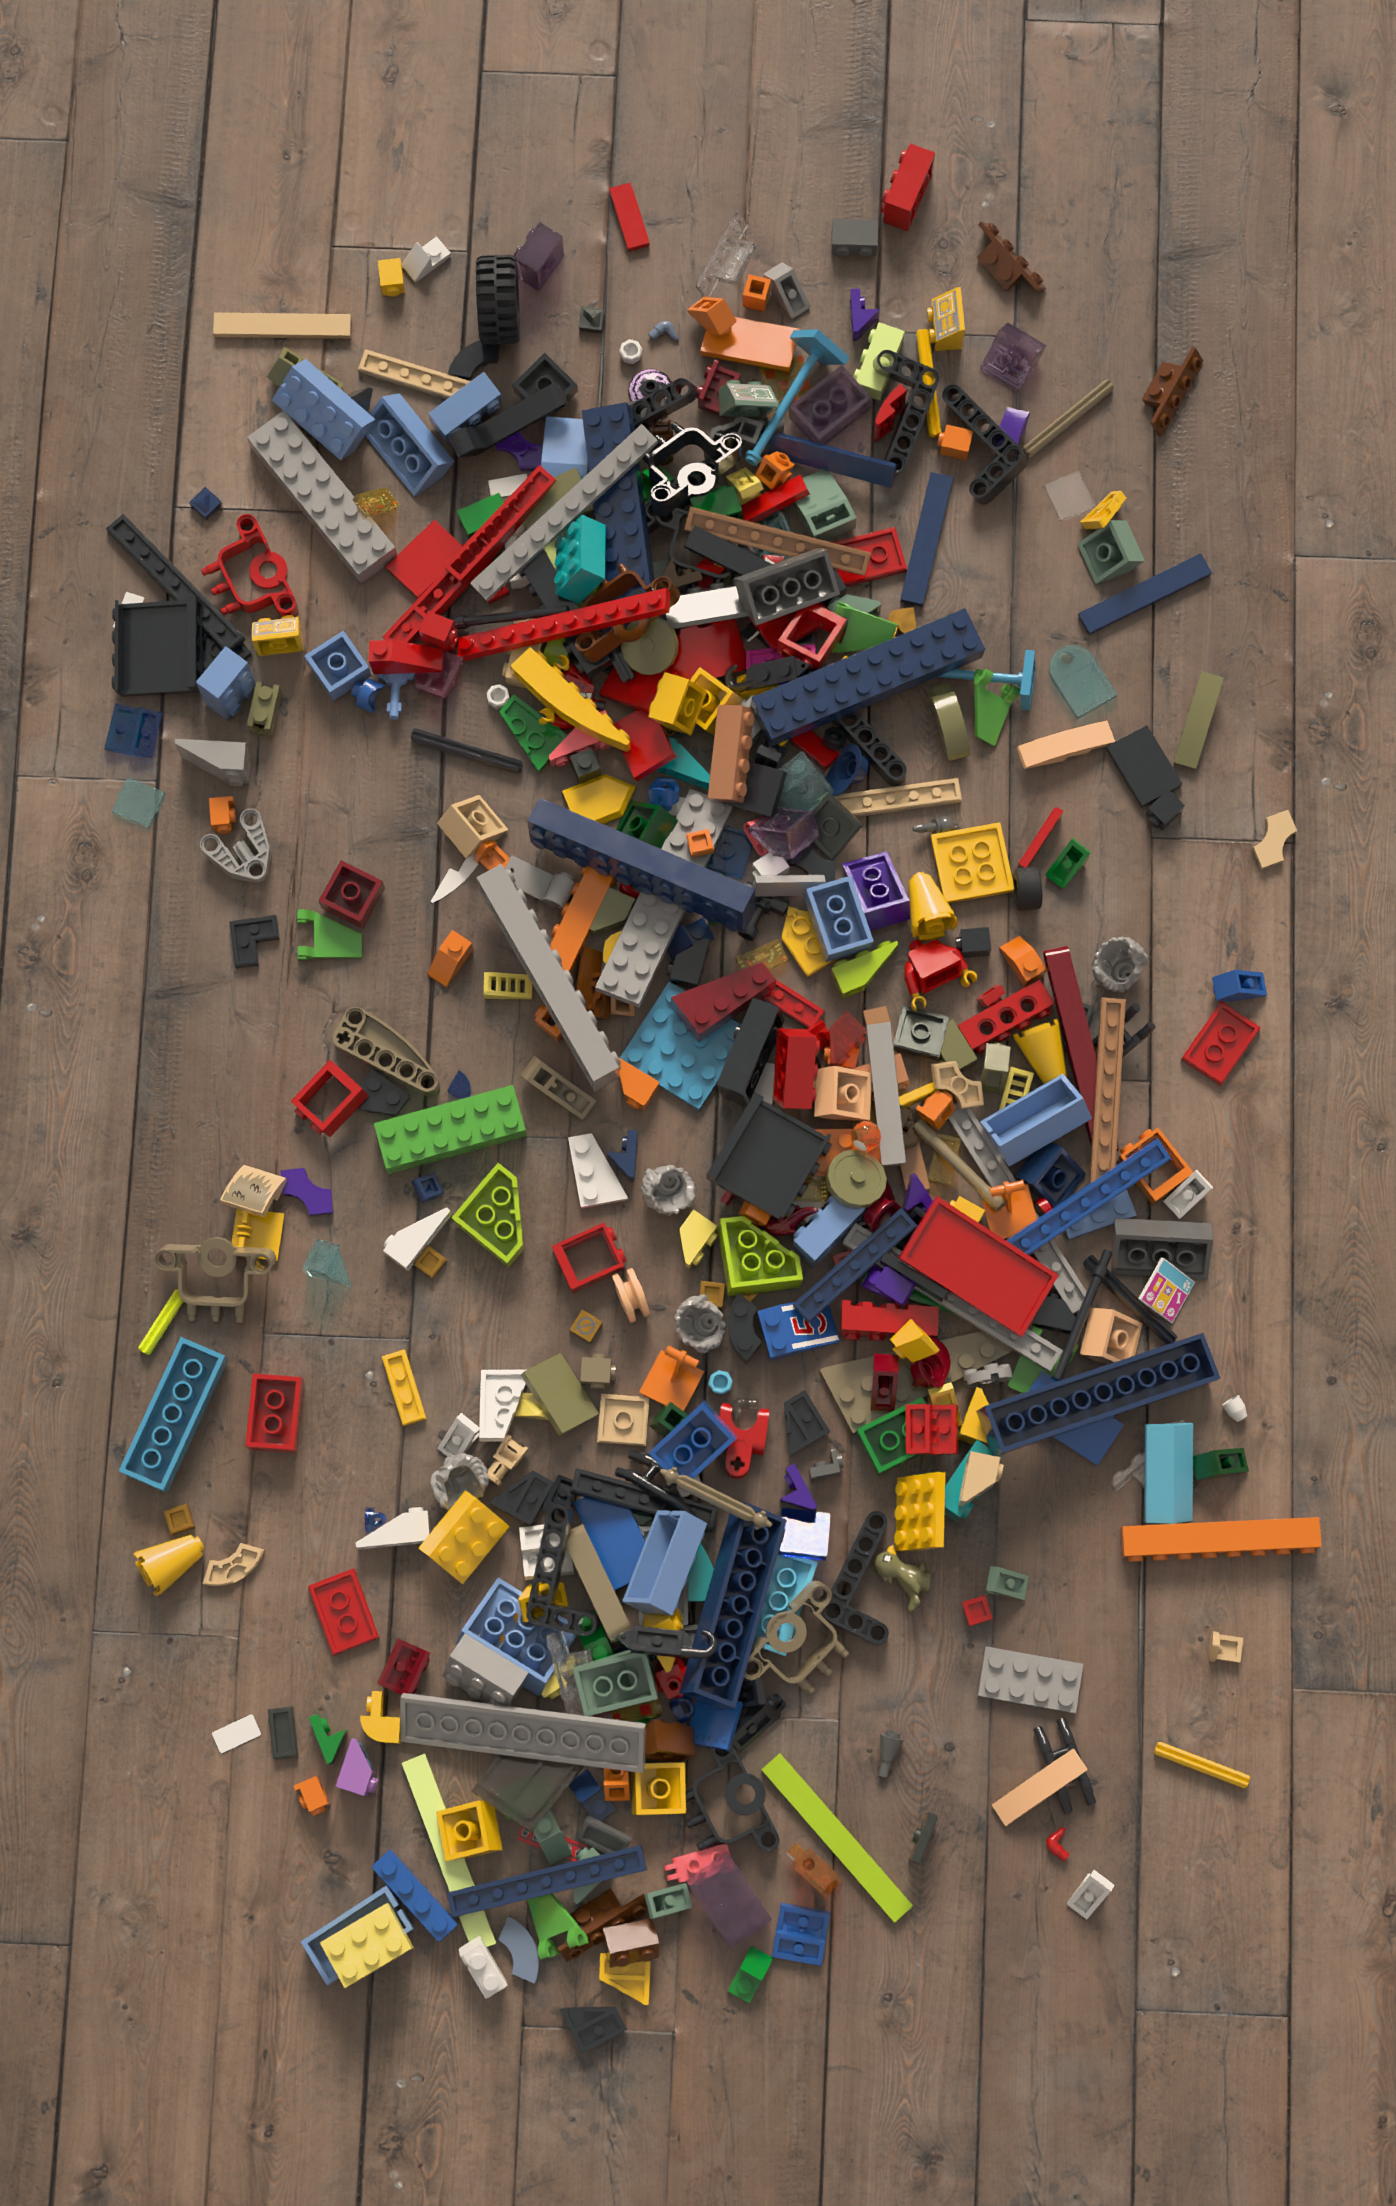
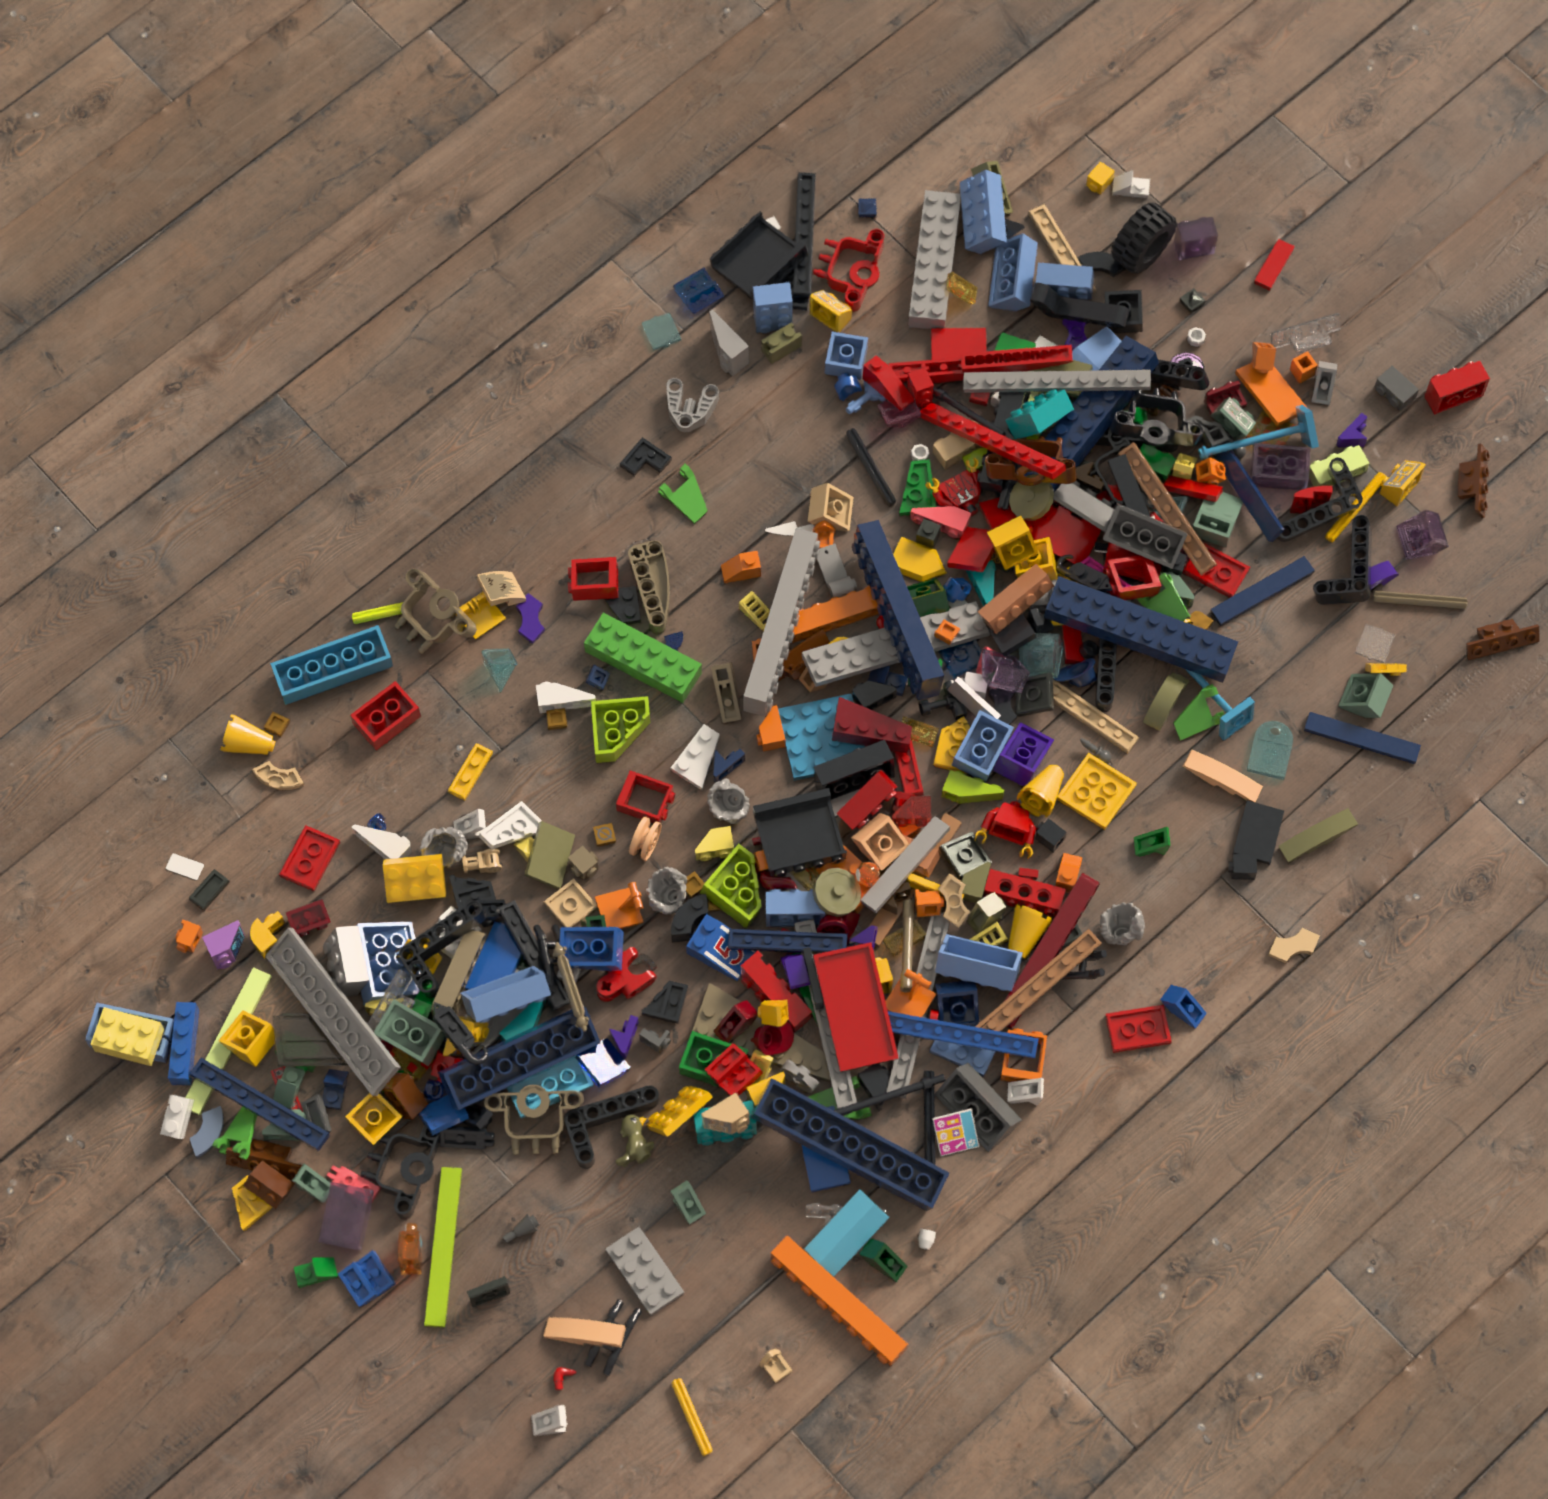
camera: 45 degrees right, 10 degrees down
orange brick [209,796,236,834] -> none
tan tile [213,313,351,339] -> none
green slope [309,1714,348,1765] -> none
dark red brick [318,860,385,929] -> none
yellow slope [510,647,631,752] -> none
black wing [560,2006,627,2054] -> none
olive slope [589,887,635,937] -> none
orange brick [604,1768,630,1801] -> none
sand blue animal [648,321,679,341] -> none
medium azure tile [708,1370,732,1395] -> none
orange brick [937,425,973,461] -> none
red plate [961,1595,993,1626] -> none
black tyre [1013,867,1043,911] -> none
red tile [1017,807,1063,868] -> none
light nougat slope [1080,1308,1143,1364] -> none

